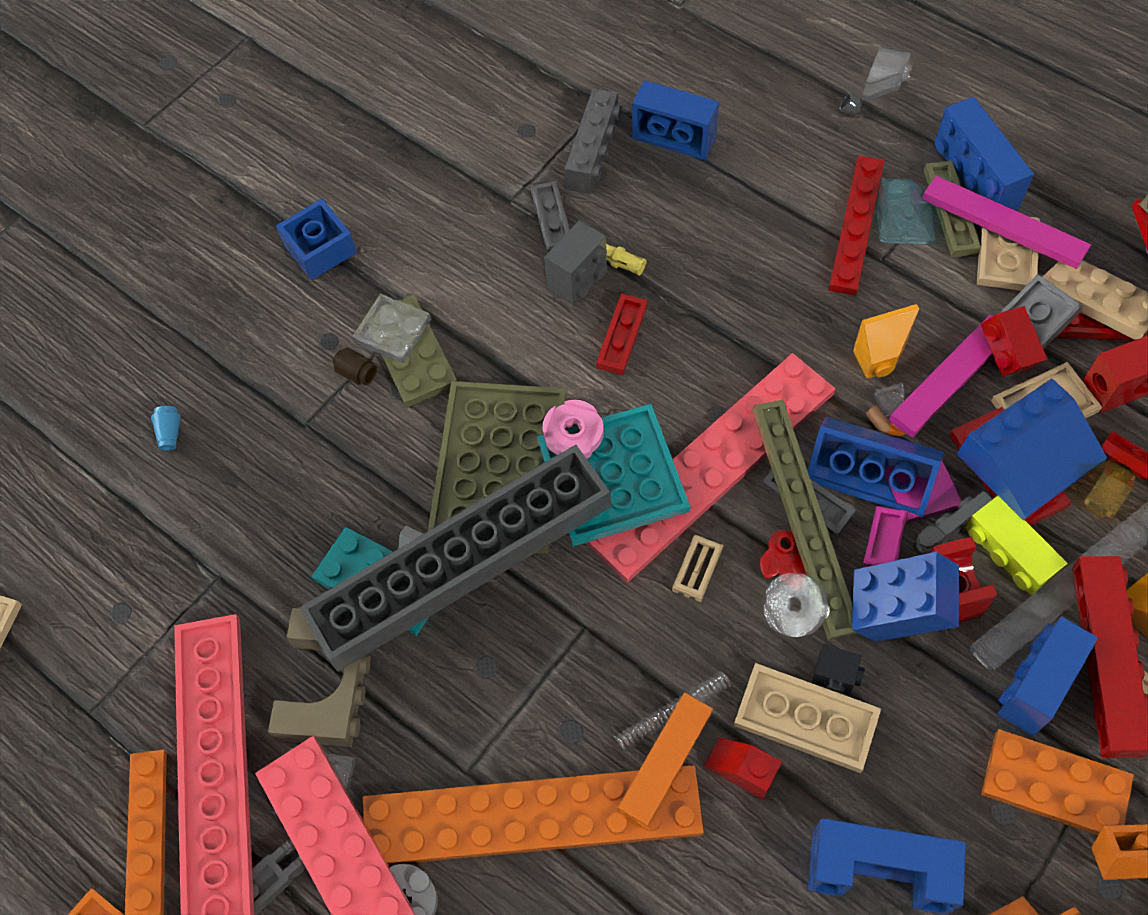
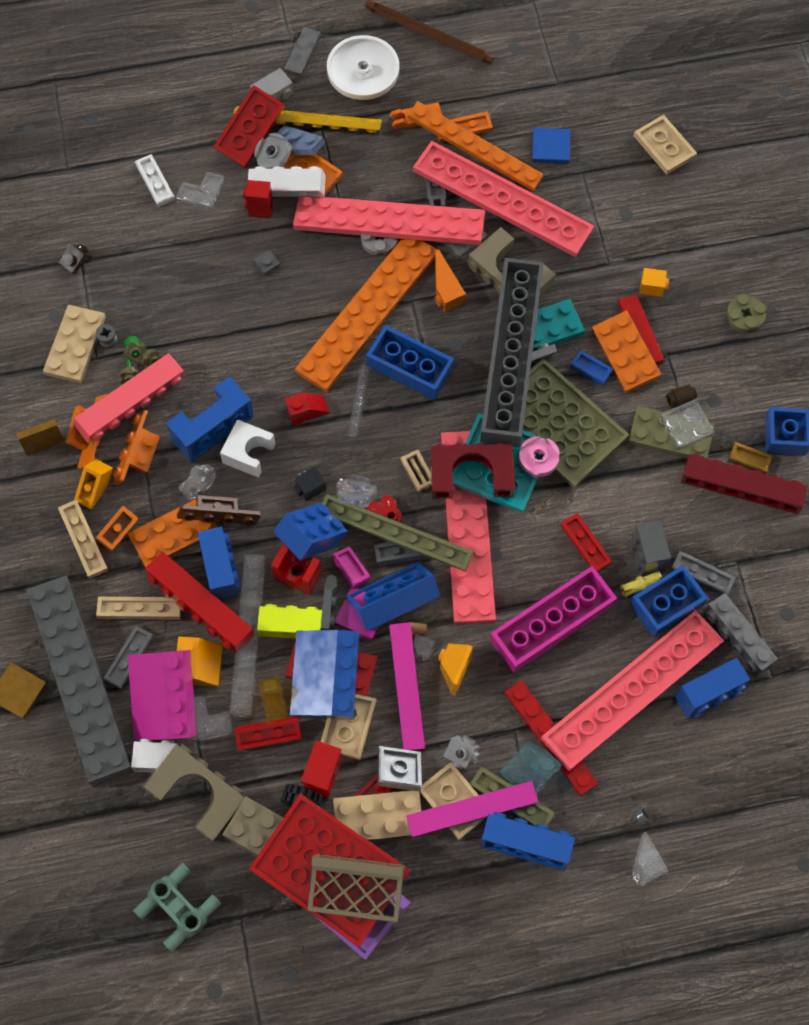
camera: 125 degrees right, 5 degrees up
dark azure cone [151,406,181,451] -> none
orange tile [618,692,713,828] -> none
tan plate [734,663,881,773] -> none
red brick [980,306,1047,377] -> none
none -> reddish brown bracket [177,495,261,526]
none -> clear plate [179,464,216,500]
none -> white piece [220,420,275,478]
none -> blue brick [366,325,454,400]
none -> dark red arch [430,442,515,499]
none -> orange slope [435,249,466,312]
none -> light grey brick [443,735,480,769]
none -> dark pink brick [489,566,617,673]
none -> blue tile [532,127,570,164]
none -> coral plate [541,610,724,771]
none -> blue tile [569,350,614,386]
none -> orange plate [592,310,661,394]
none -> red tile [618,294,664,365]
none -> blue brick [629,565,708,638]
none -> light orange brick [639,268,669,297]
none -> dark red brick [681,454,808,515]
none -> olive plate [726,294,766,333]
none -> pearl gold tile [728,442,773,474]

